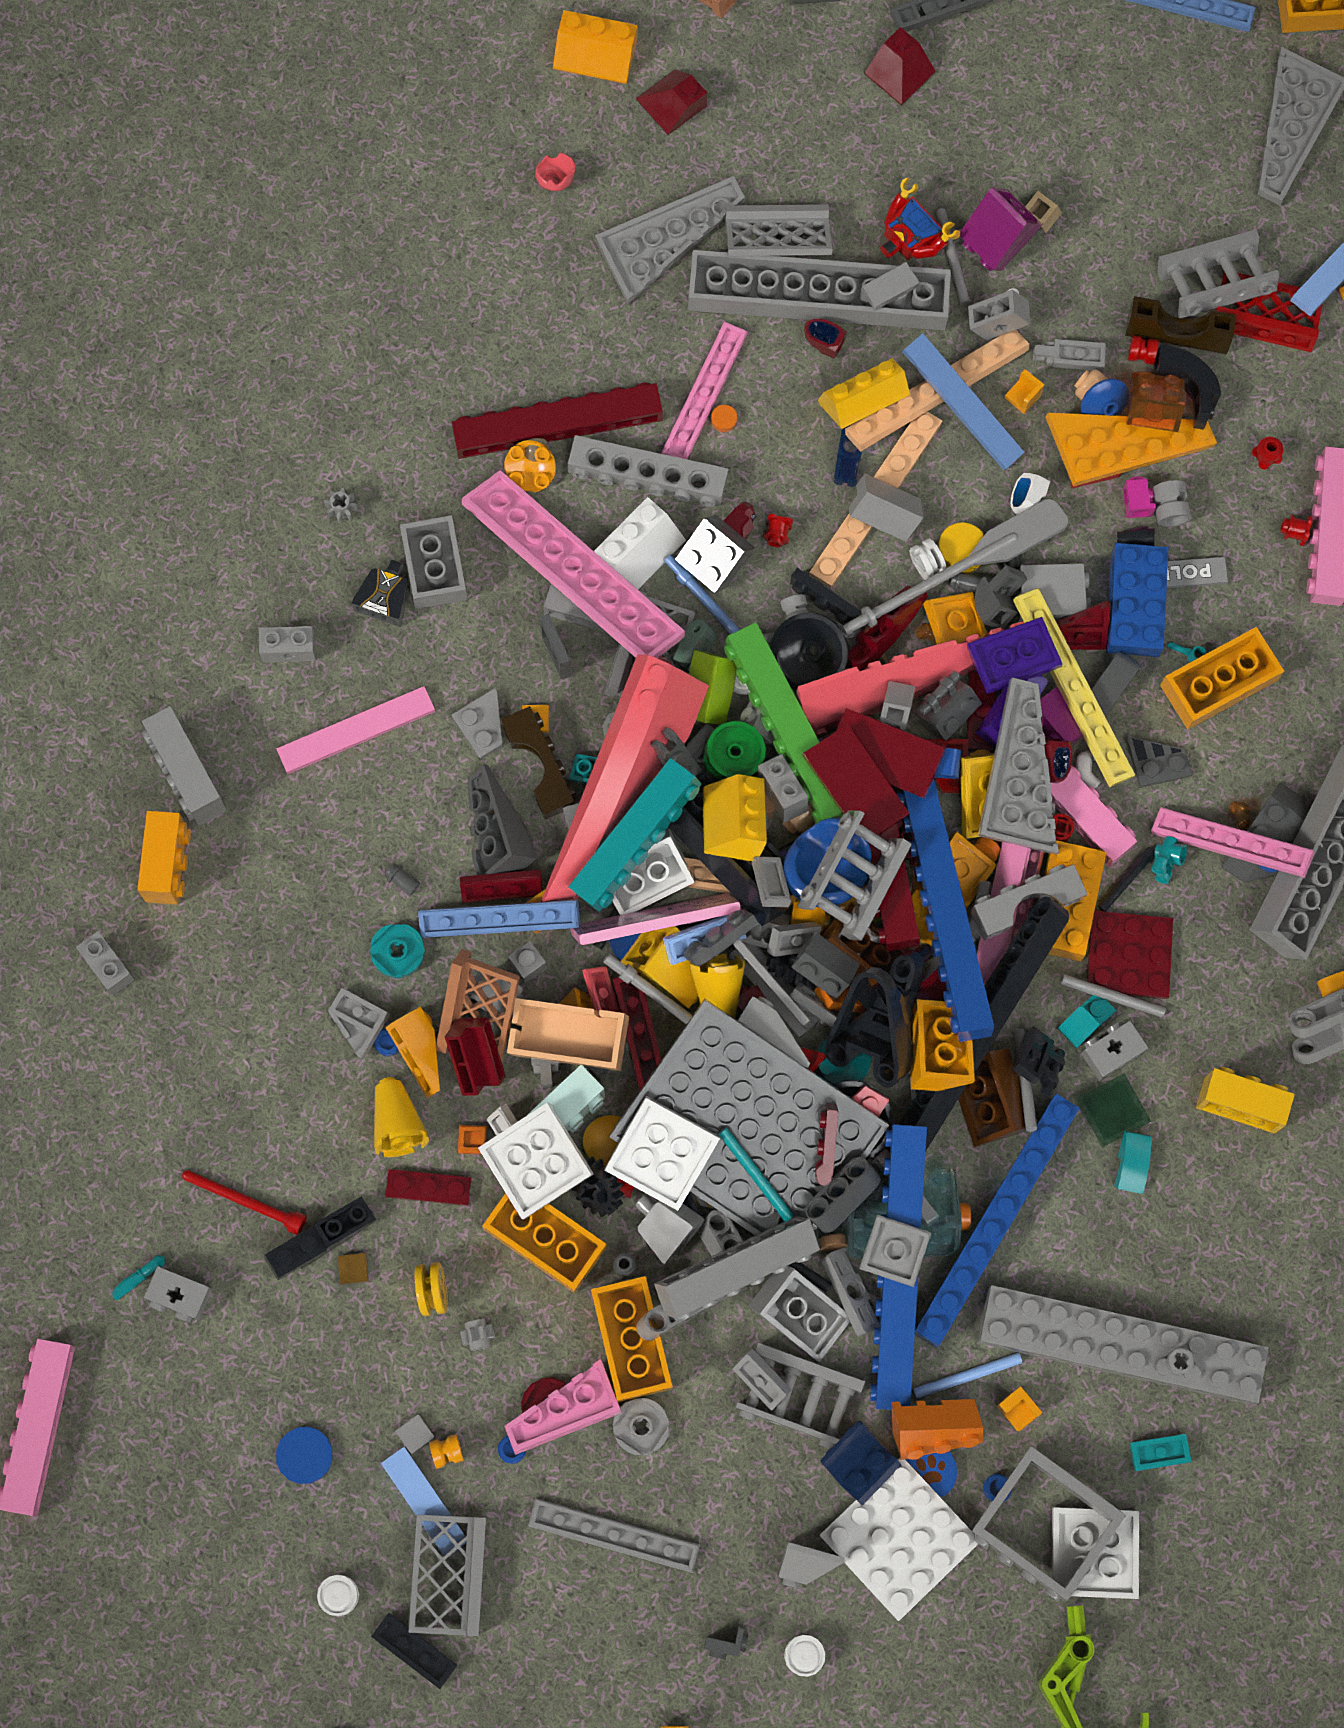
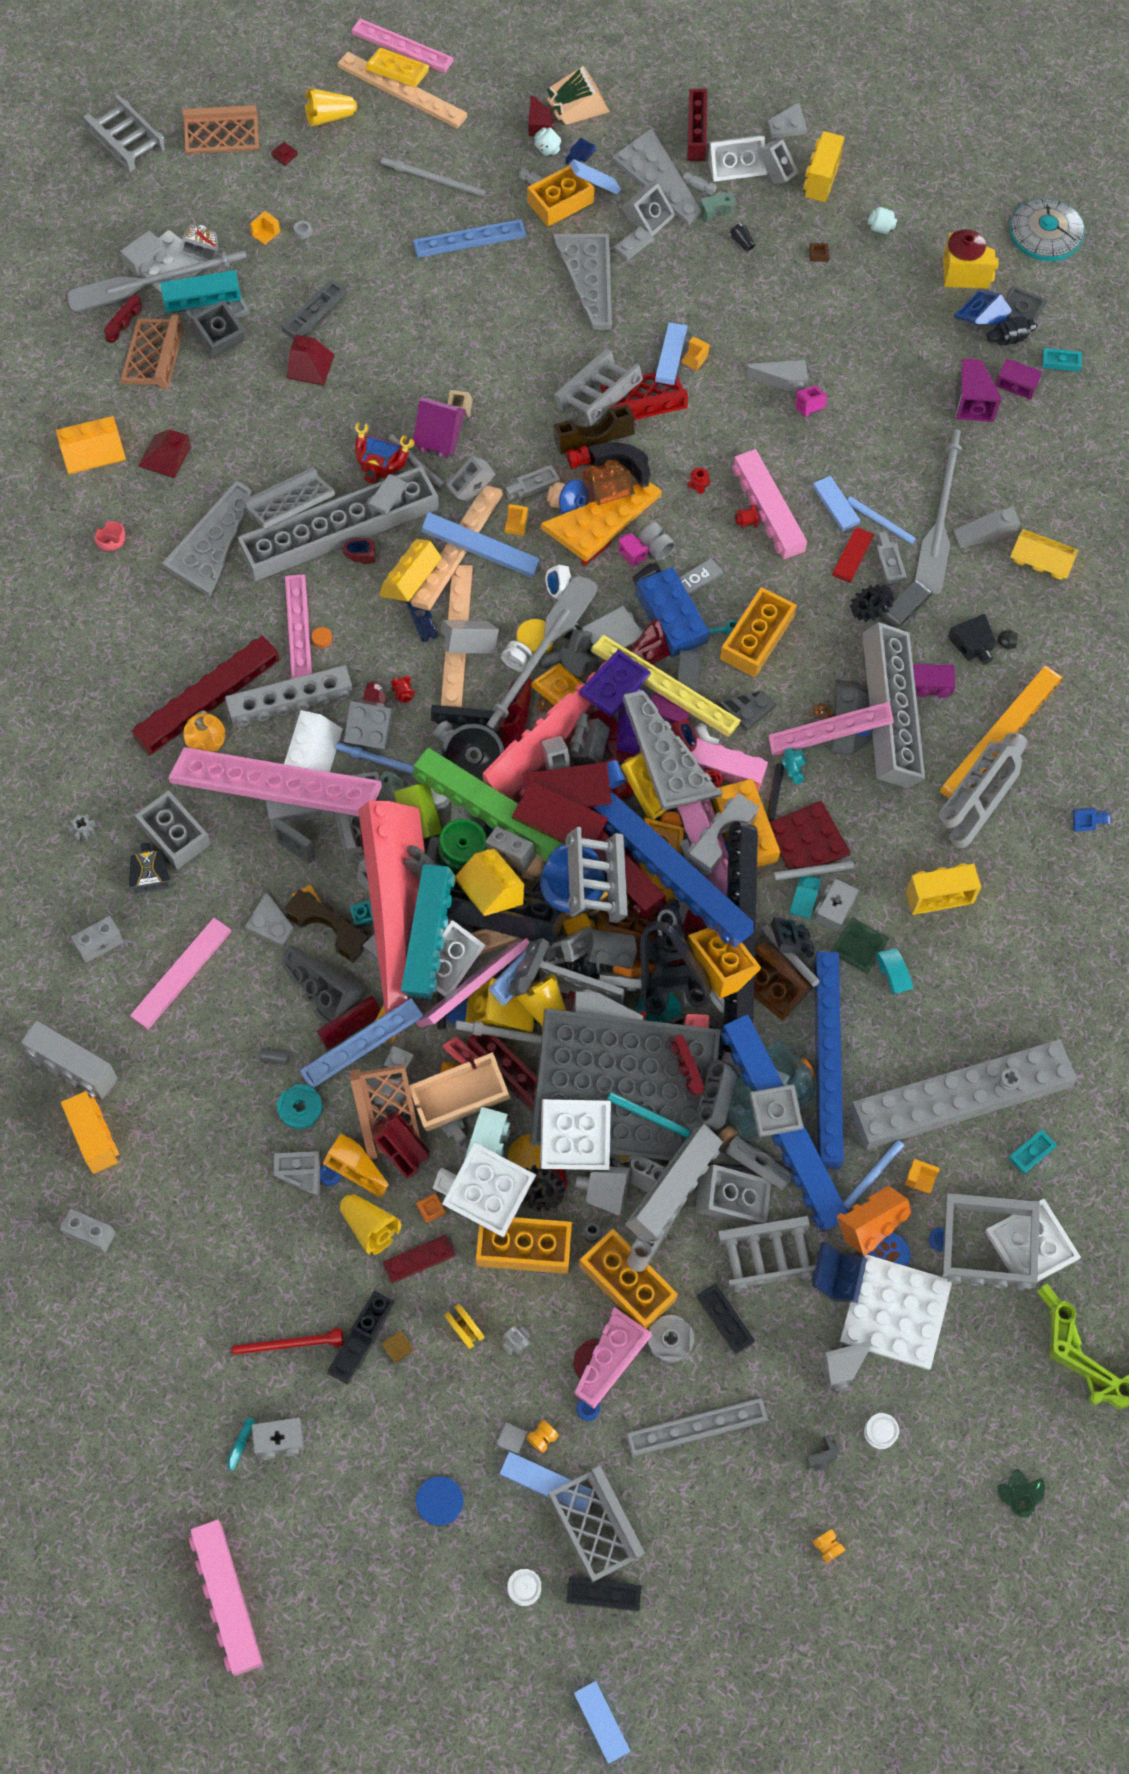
camera: 30 degrees left, 10 degrees down
light grey plate [732,1349,792,1411] -> none
light grey tile [752,857,791,907] -> none
none -> black plate [696,1283,755,1355]

